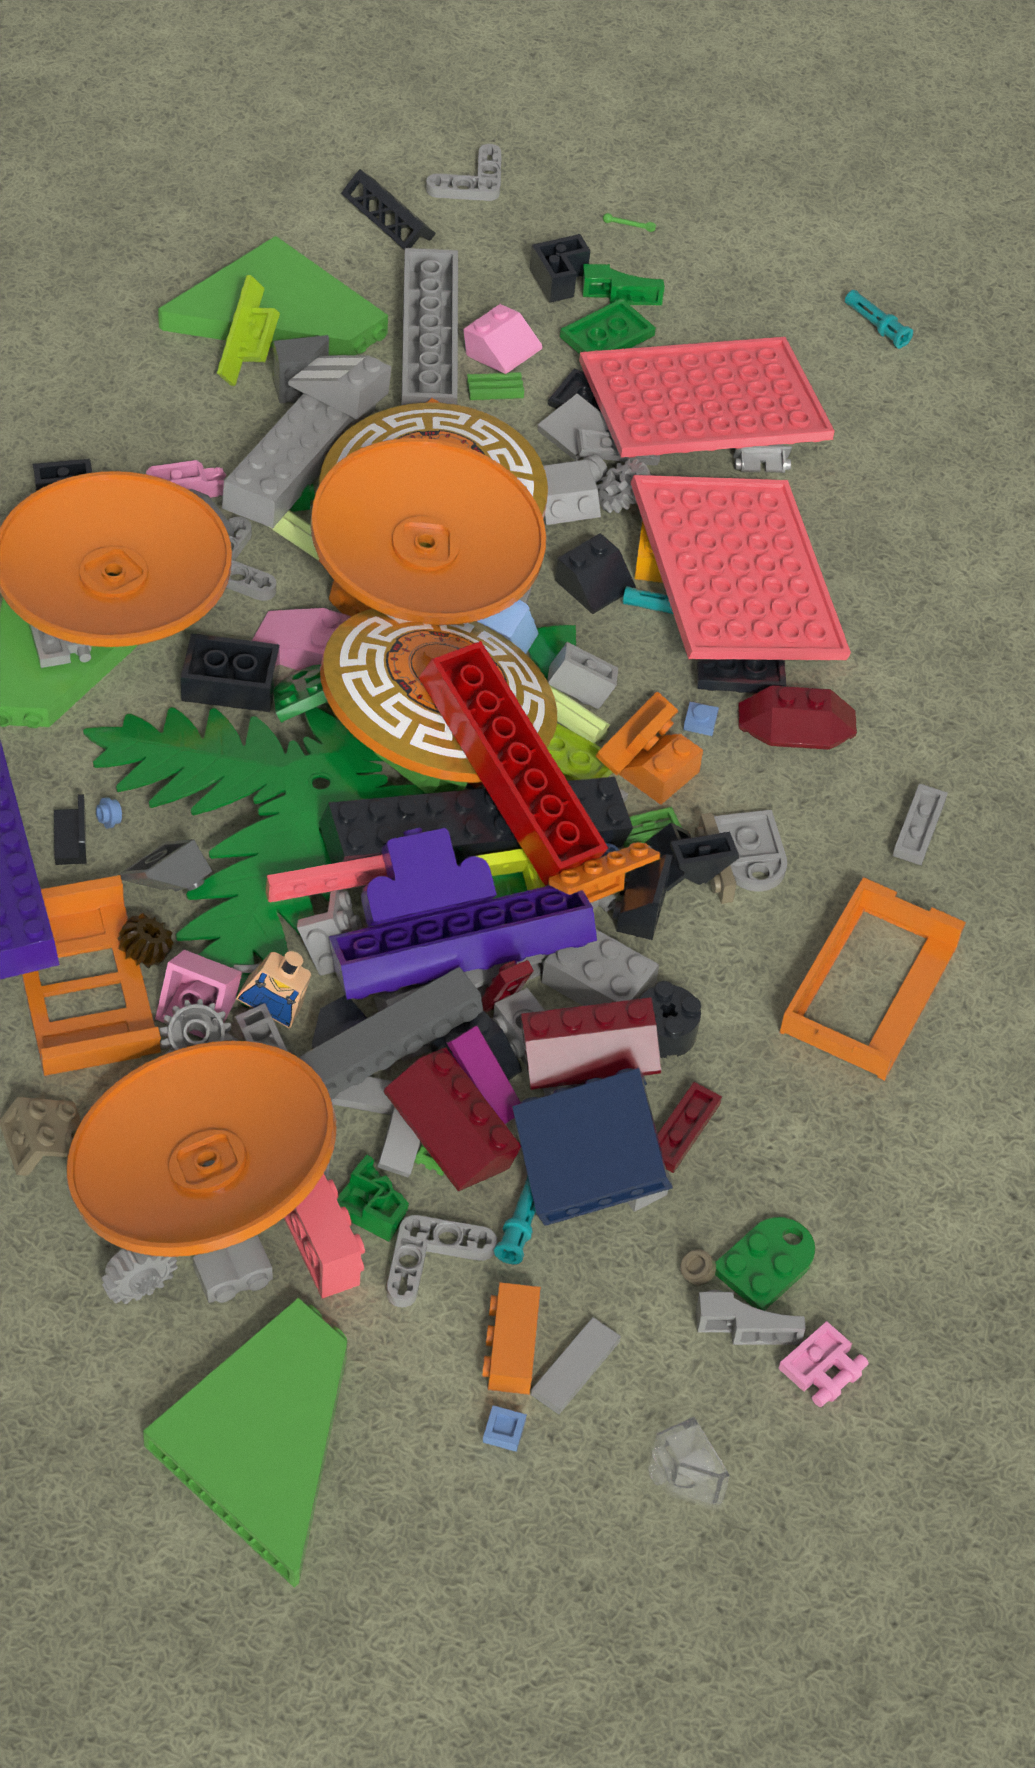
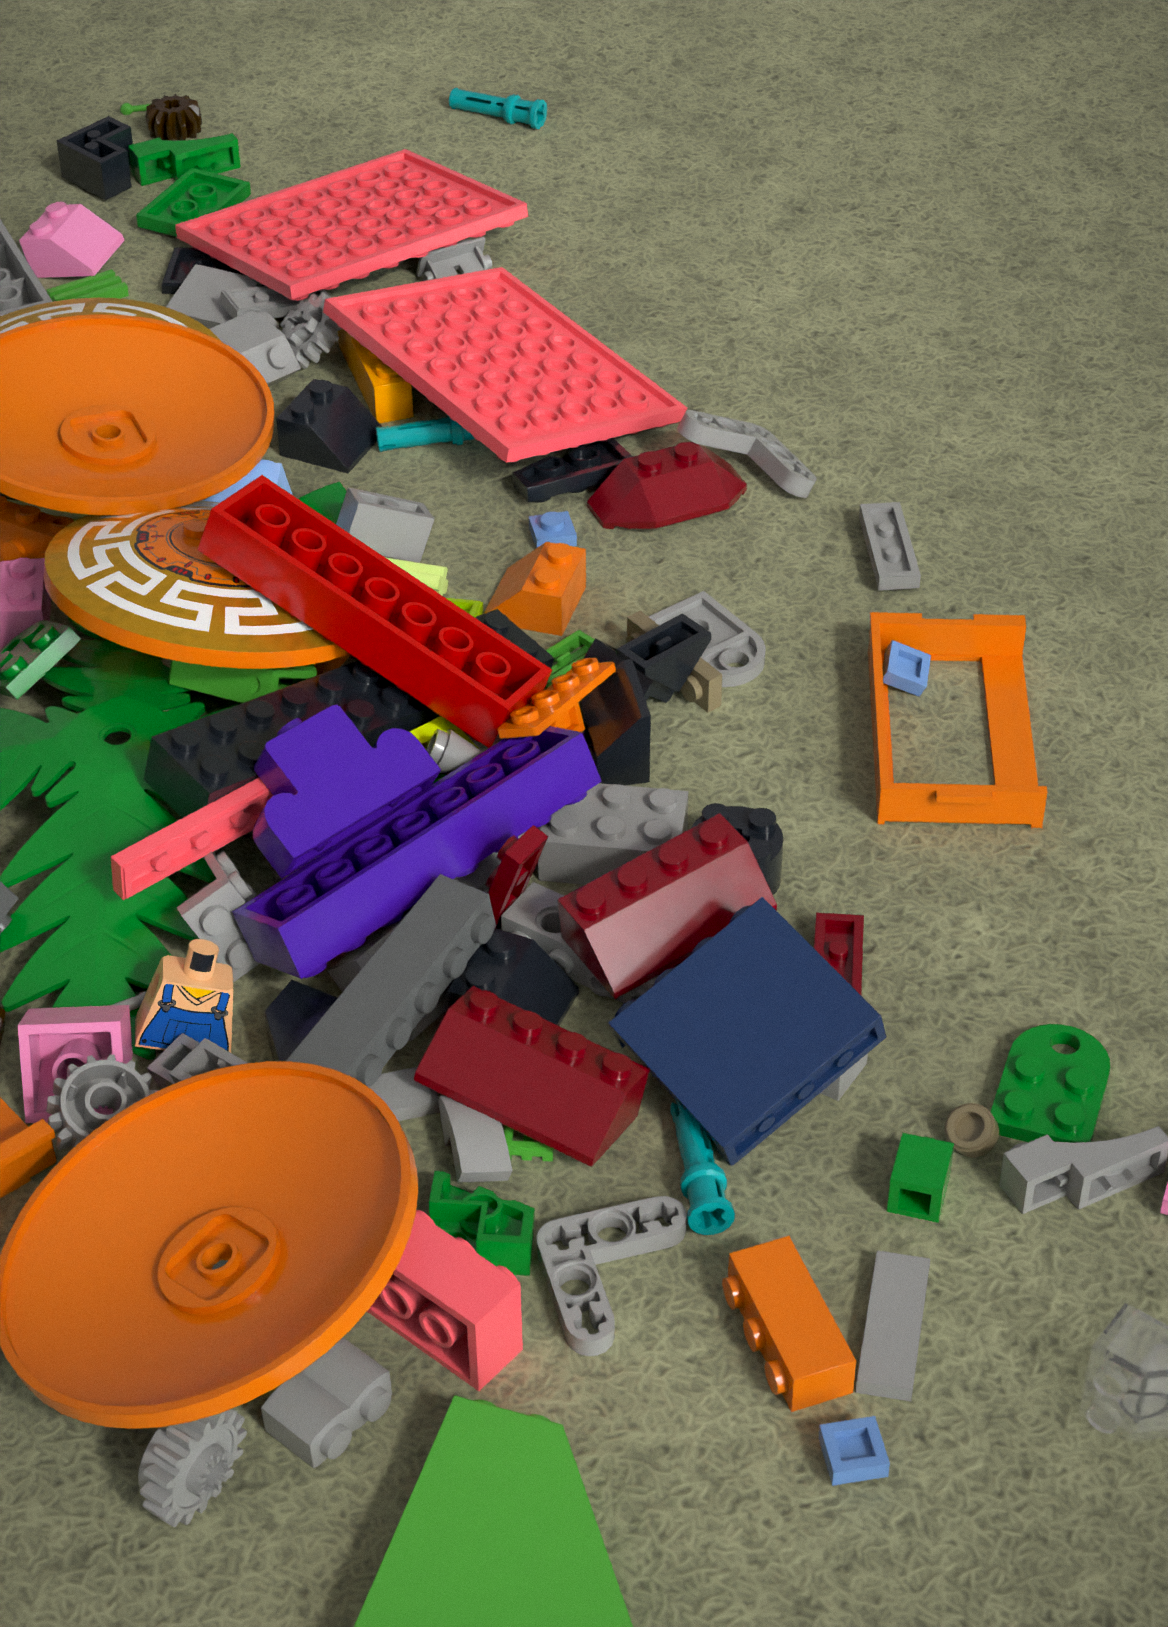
camera: 20 degrees left, 10 degrees down
magenta tile [447,1026,521,1124] -> none
orange bracket [596,692,678,775] -> none
none -> dark brown gear [145,94,202,141]
none -> light grey cone [426,729,482,775]
none -> light grey beam [677,410,817,498]
none -> medium blue plate [882,640,931,697]
none -> green brick [887,1133,954,1223]

